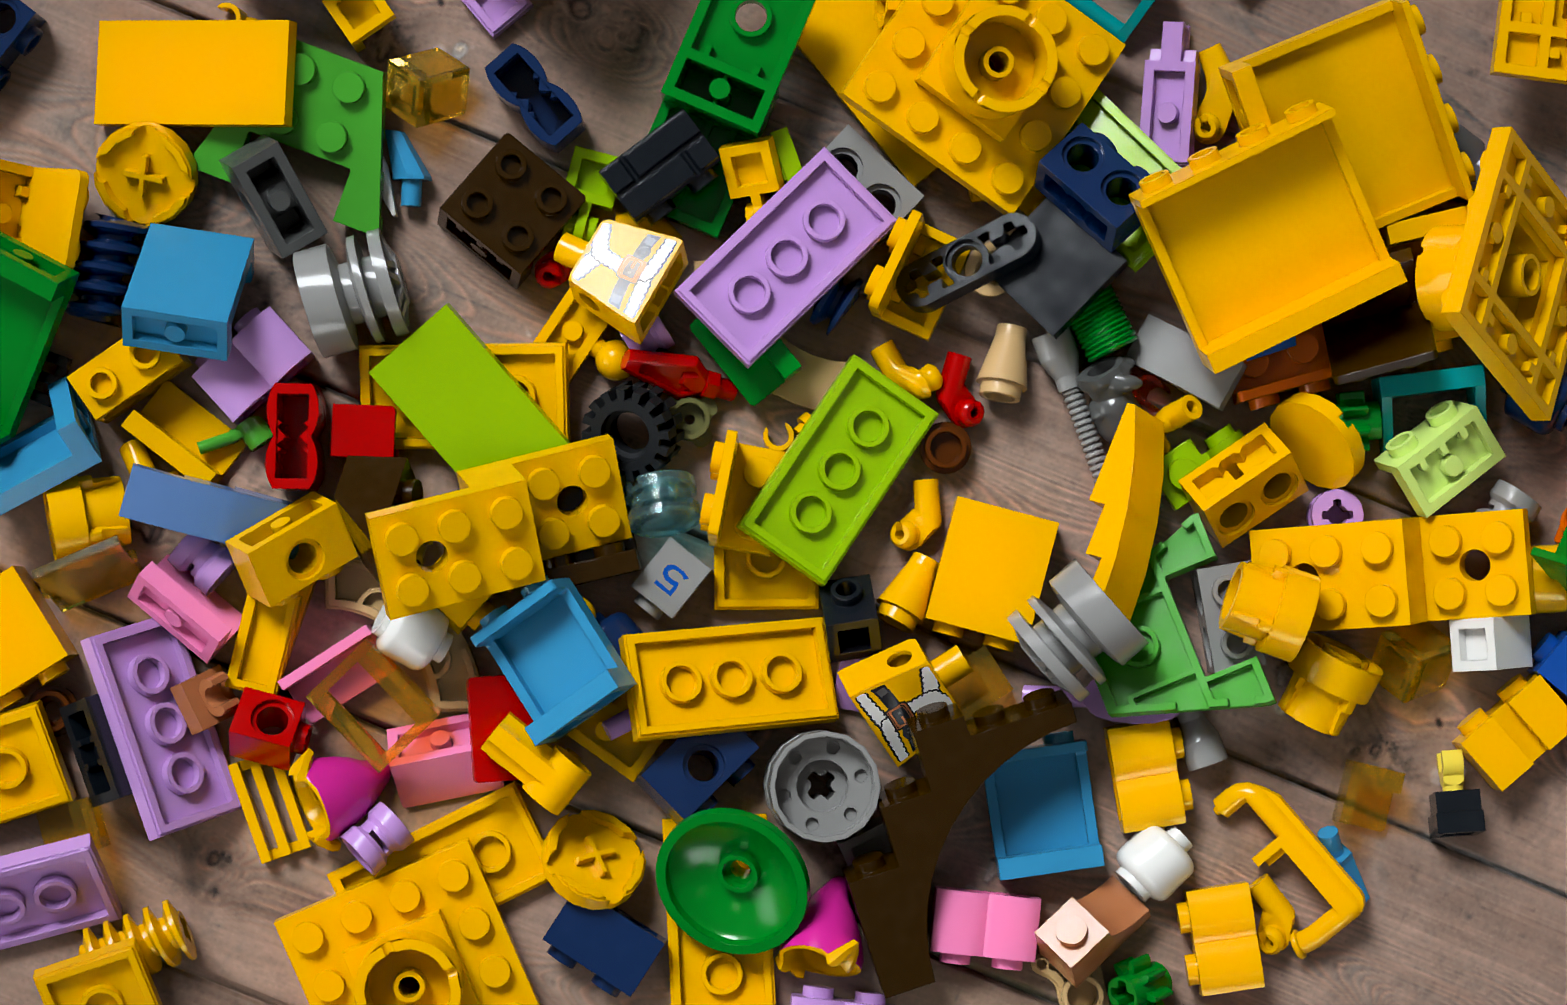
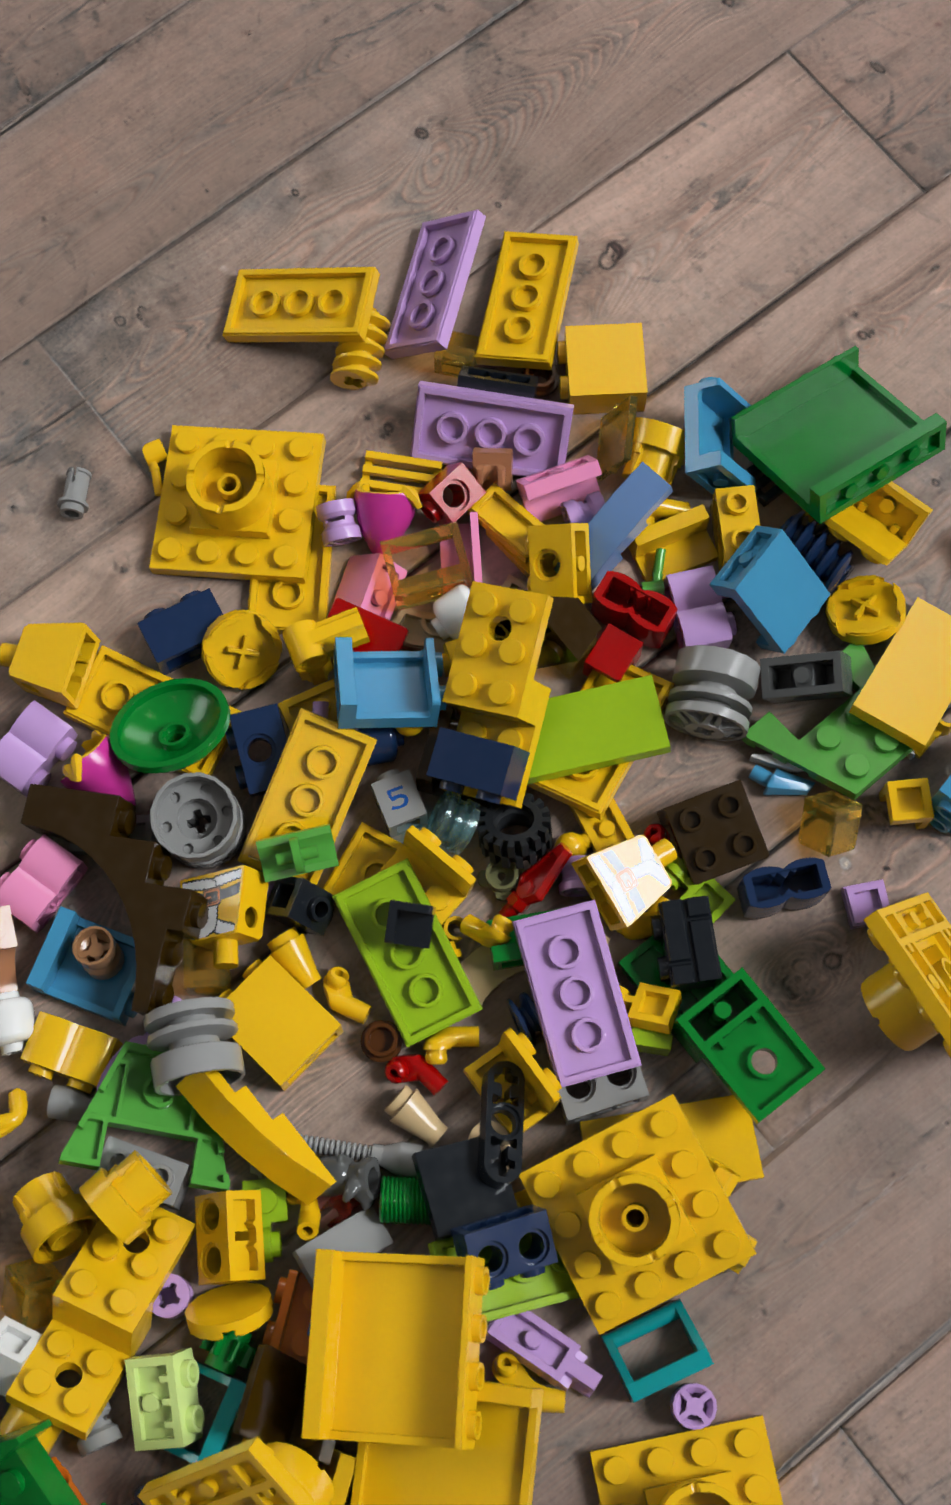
camera: 120 degrees right, 15 degrees down
none -> medium nougat wheel [73,926,124,980]
none -> bright green hips [256,823,339,883]
none -> black panel [384,900,436,949]
none -> dark blue brick [426,727,530,805]
none -> yellow arm [460,914,514,948]

